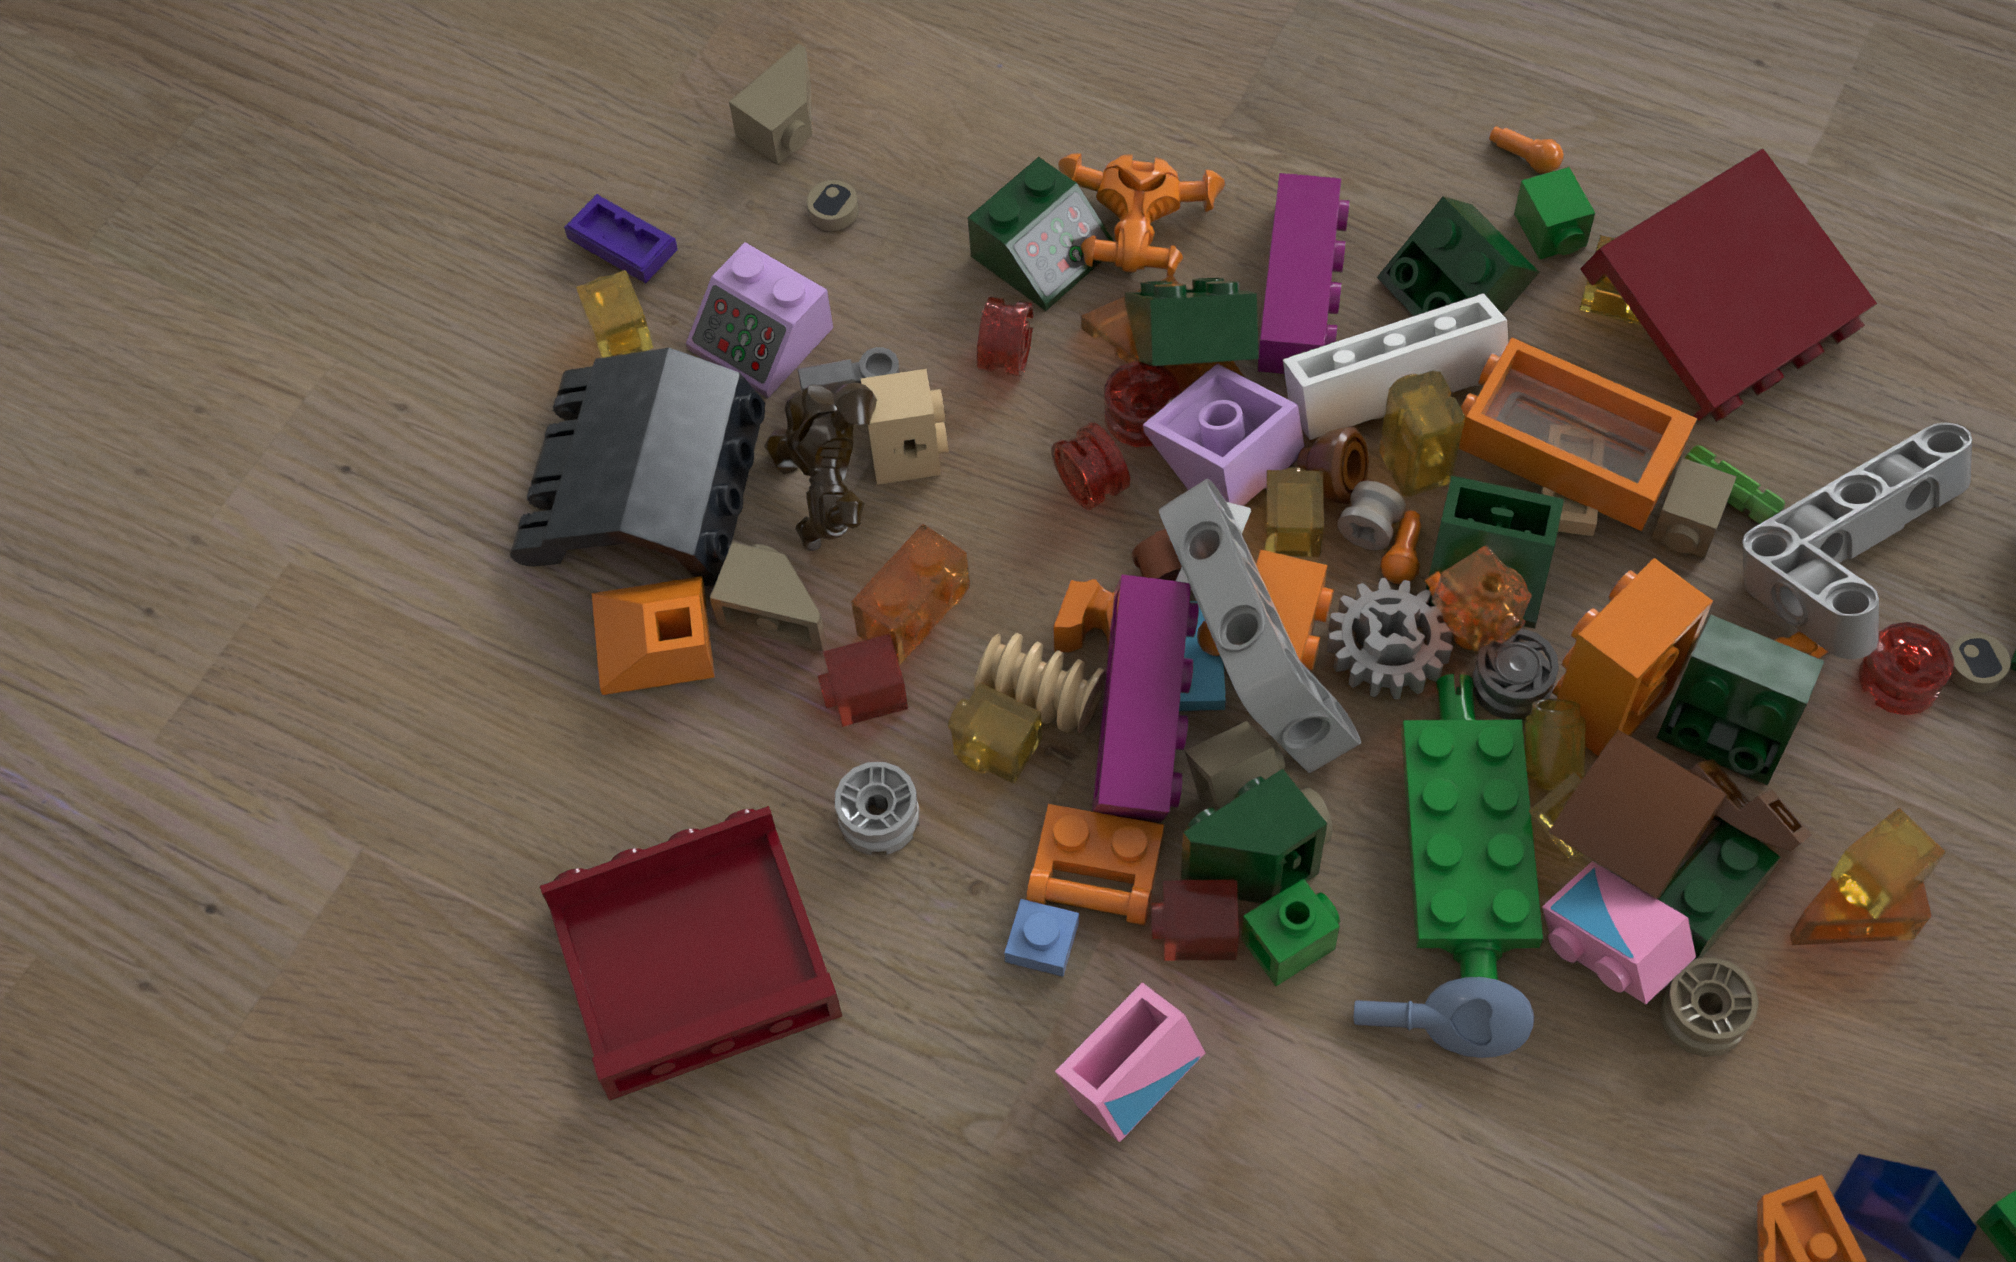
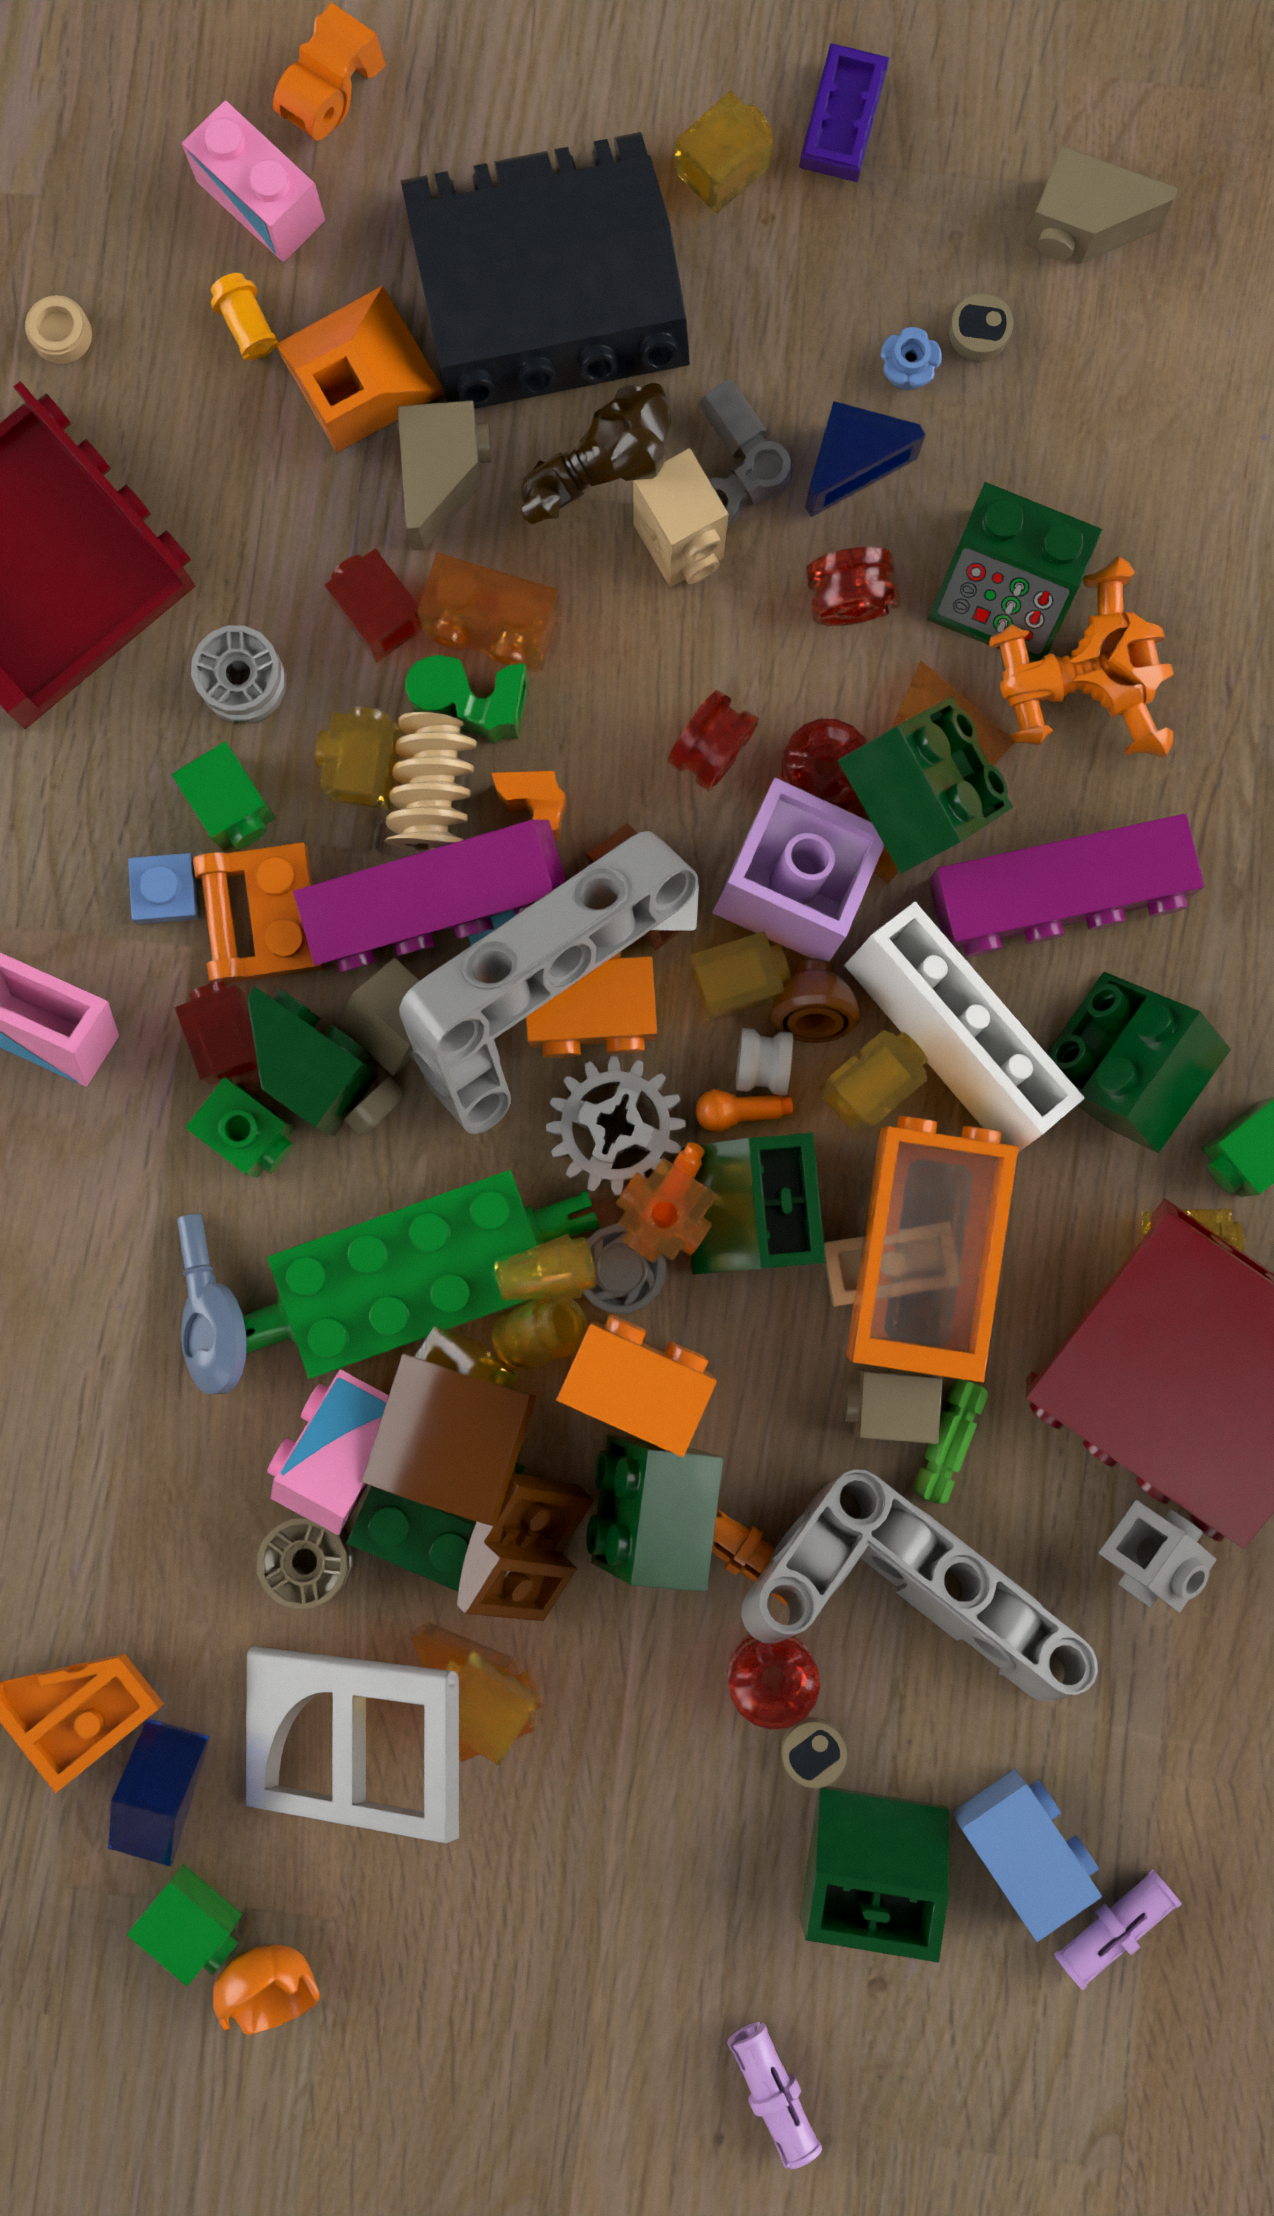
camera: 65 degrees right, 25 degrees up
lavender slope [686,242,833,398] -> none
none -> tan tile [25,295,92,364]
none -> green brick [171,741,276,851]
none -> bright pink brick [181,100,326,262]
none -> light orange pin [211,273,278,361]
none -> light grey window [246,1646,459,1843]
none -> orange leg [273,2,386,141]
none -> green leg [405,655,529,744]
none -> clear yellow cone [495,1234,596,1301]
none -> clear blue slope [805,401,926,517]
none -> medium blue plate [880,327,942,390]
none -> light grey brick [1099,1500,1217,1613]

